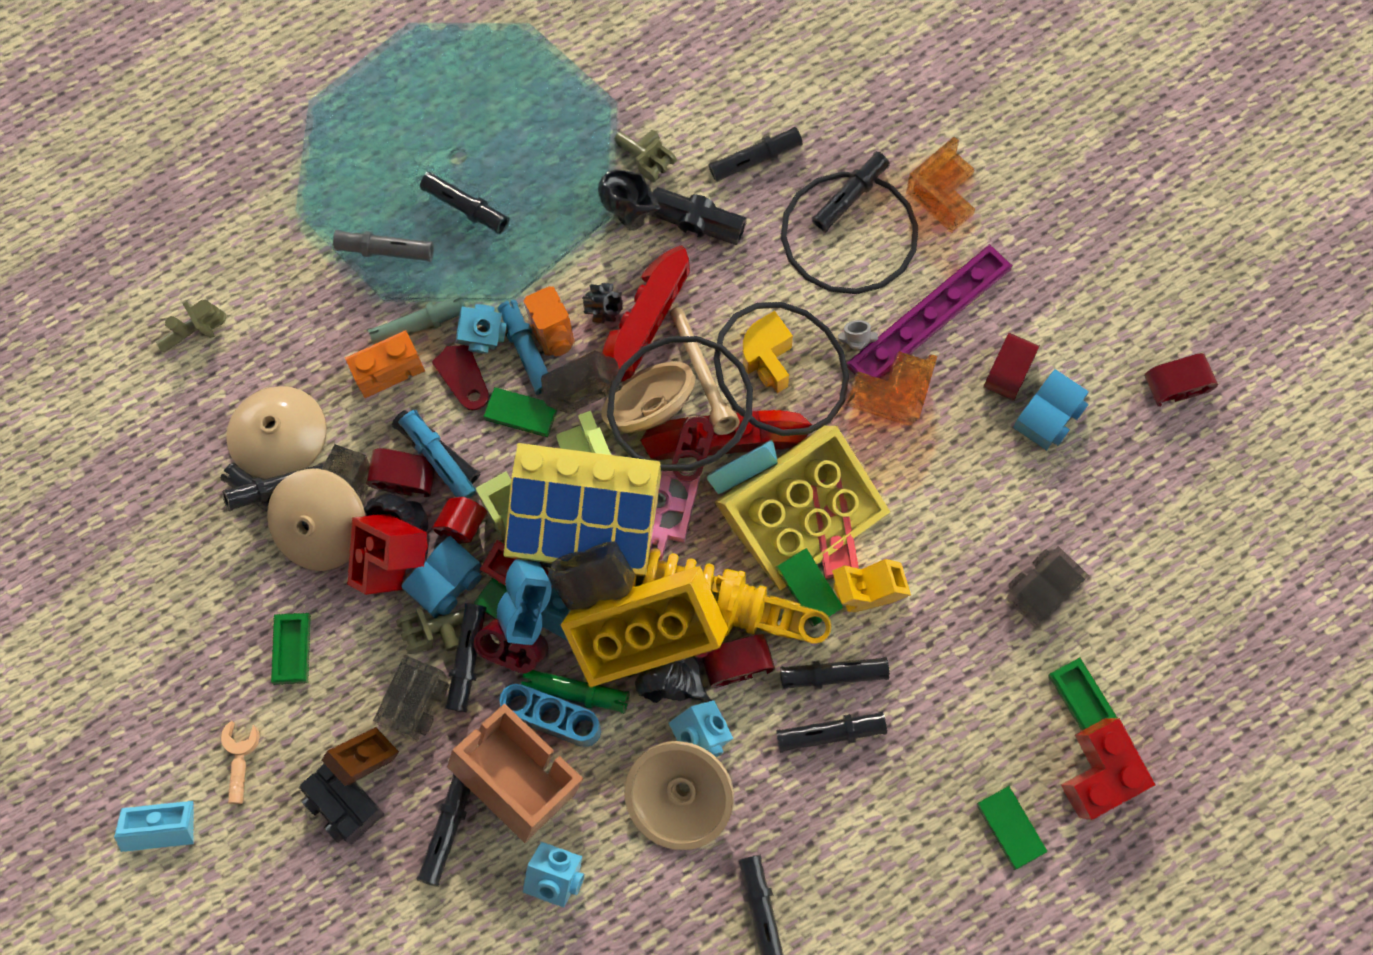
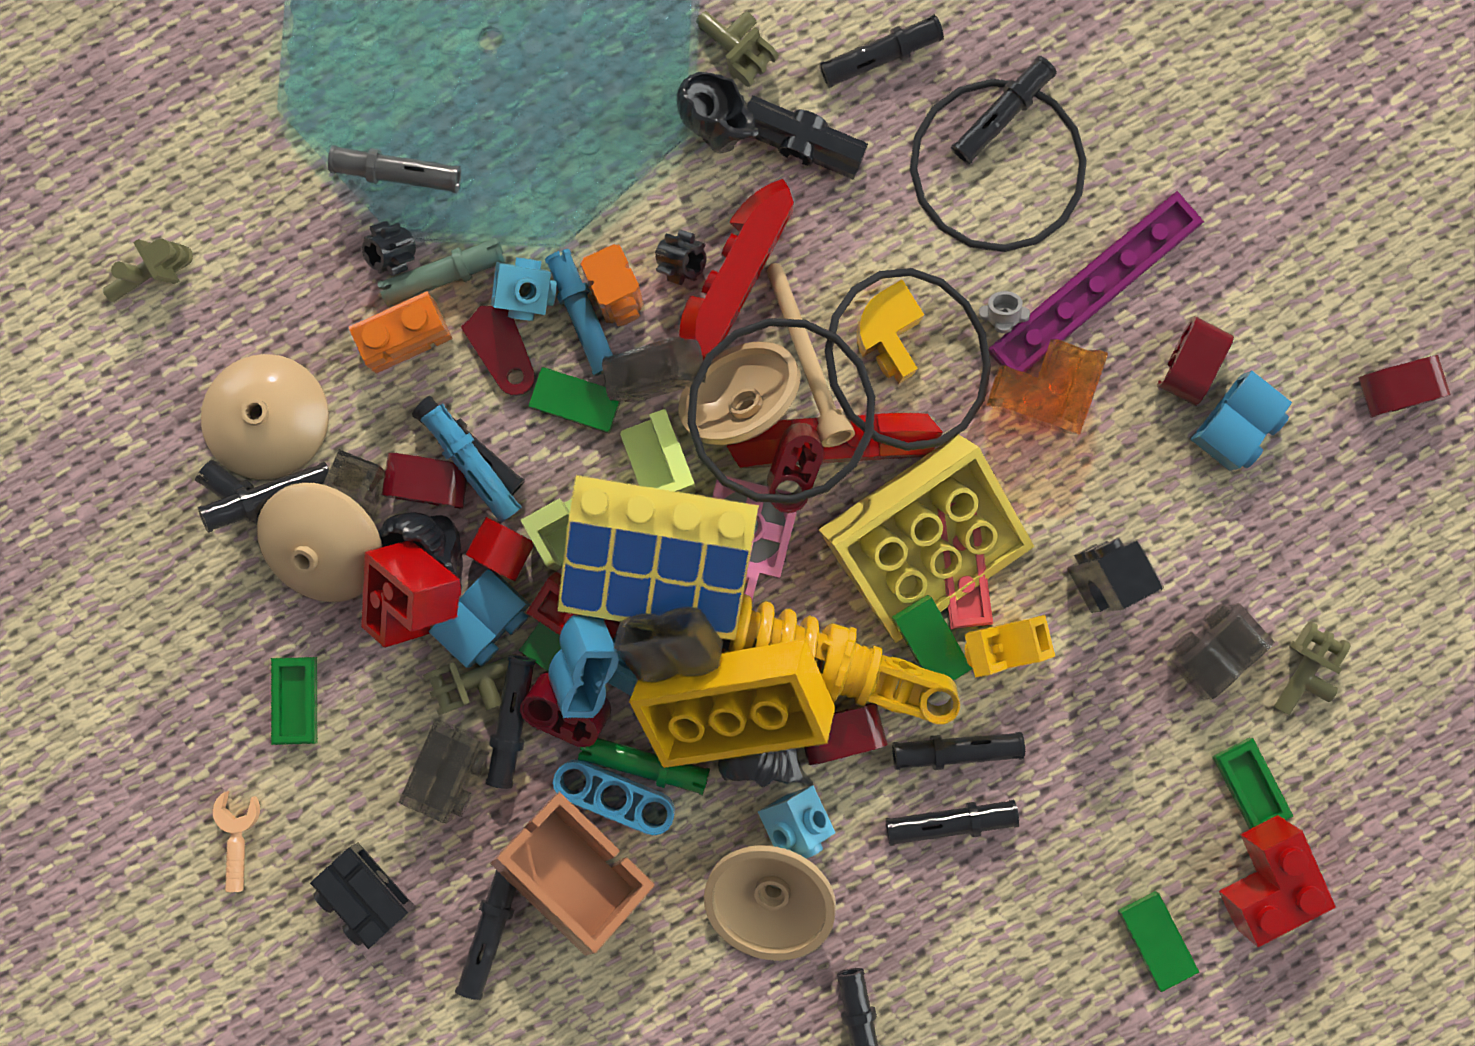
camera: 10 degrees left, 15 degrees up
medium azure slope [114,801,194,852] -> none
reddish brown plate [322,727,399,786] -> none
black pin [420,172,510,234] -> none
medium azure brick [523,842,584,908] -> none
medium azure slope [707,440,778,494] -> none
clear orange panel [906,136,975,233] -> none
none -> black gear [362,220,416,276]
none -> black arch [1067,537,1164,613]
none -> olive arm [1274,621,1351,715]

